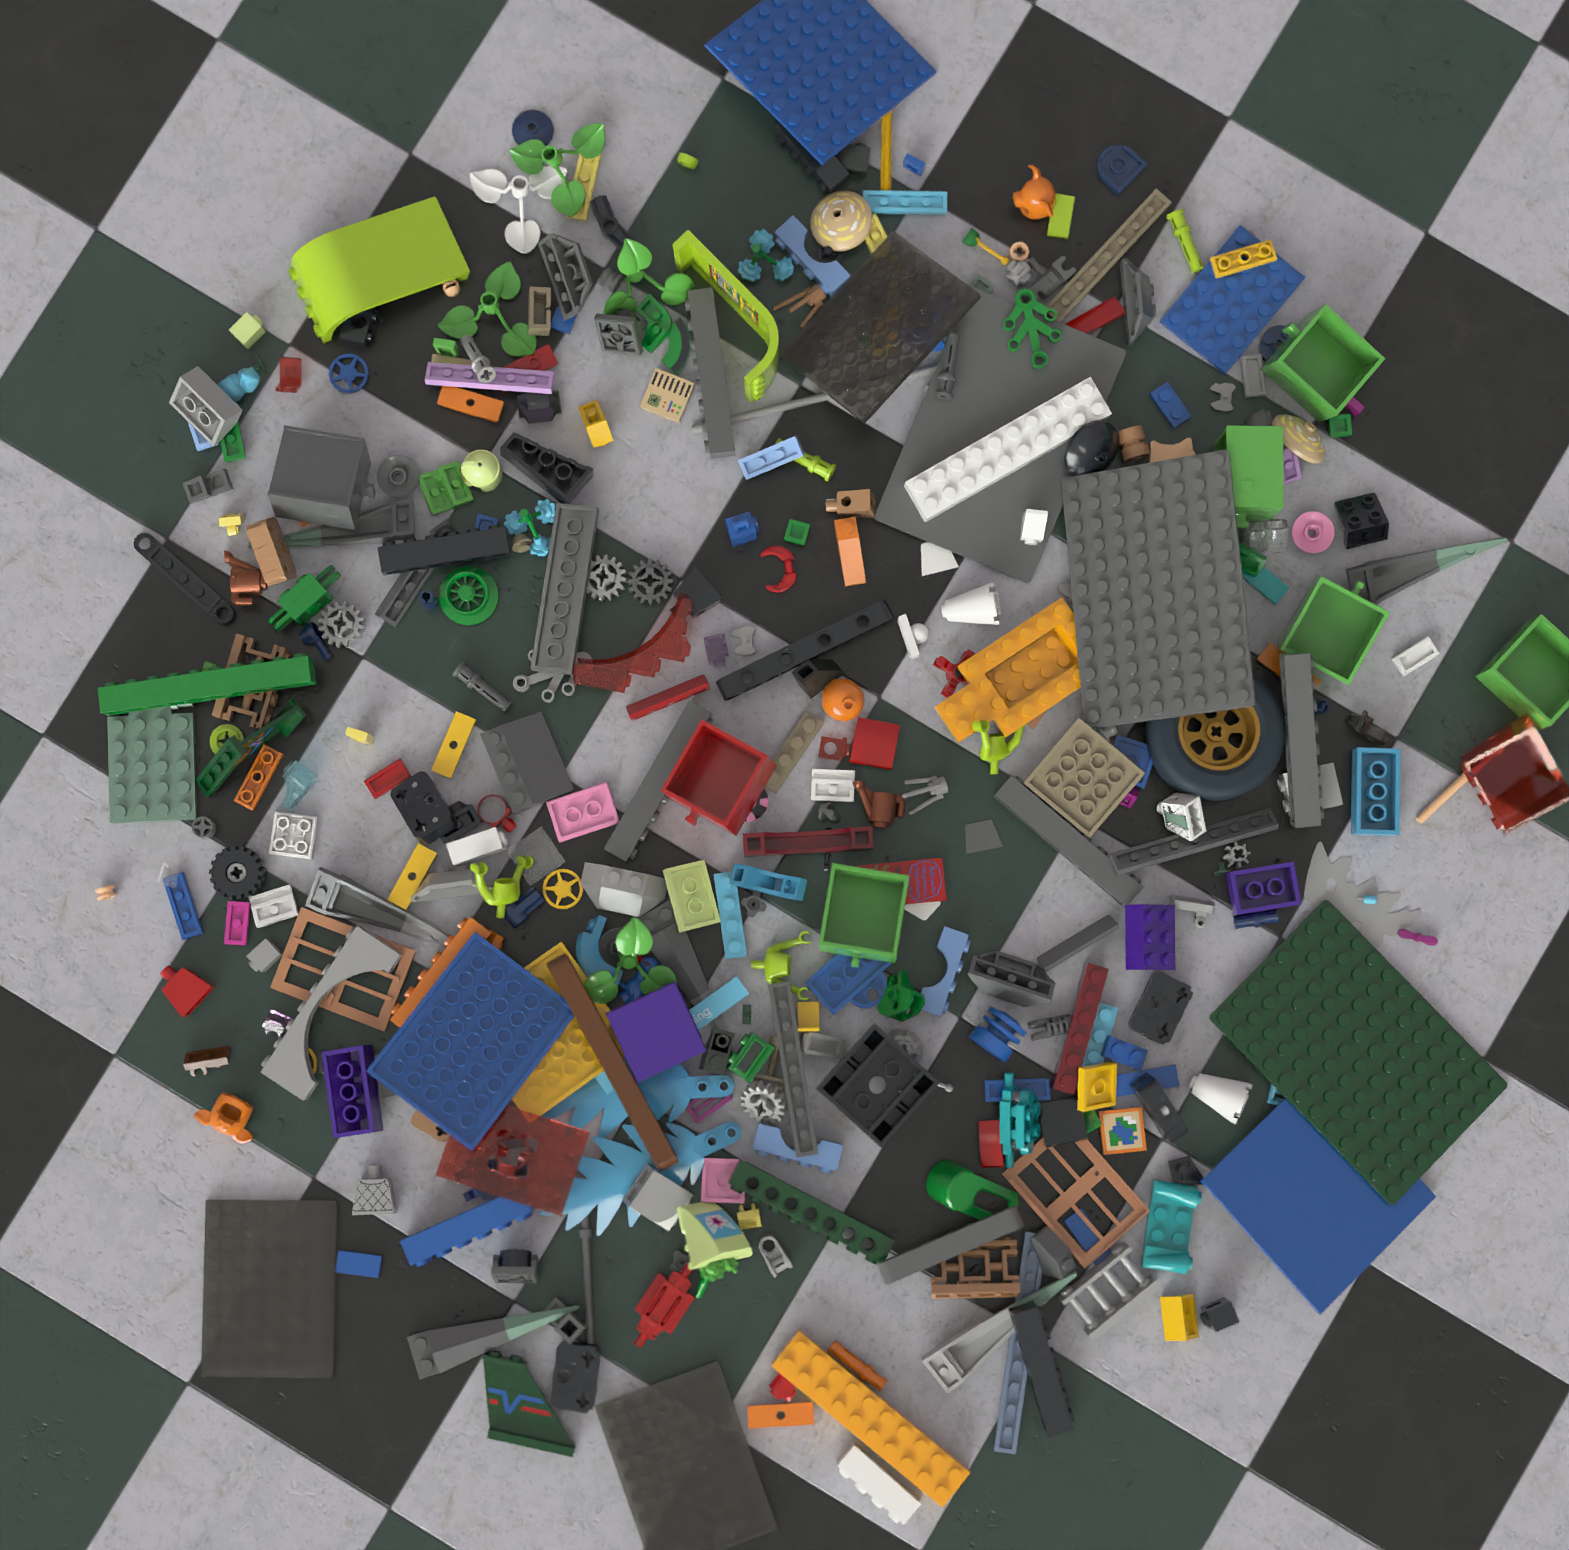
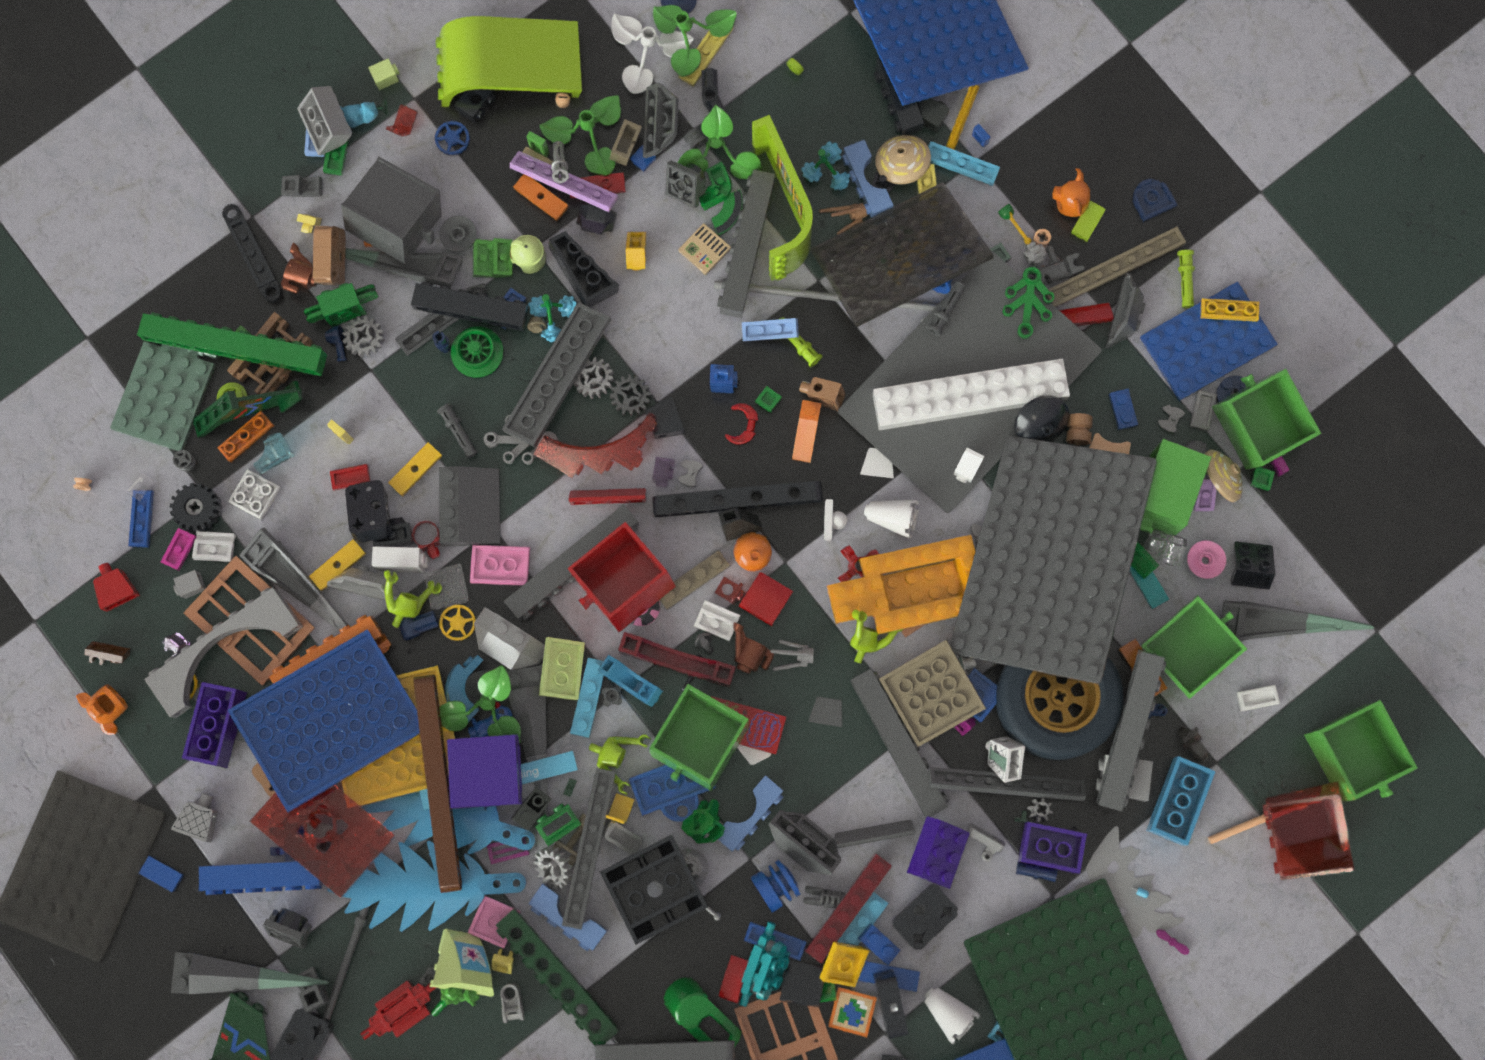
camera: 25 degrees right, 5 degrees down
light grey panel [622,1164,693,1231] -> none

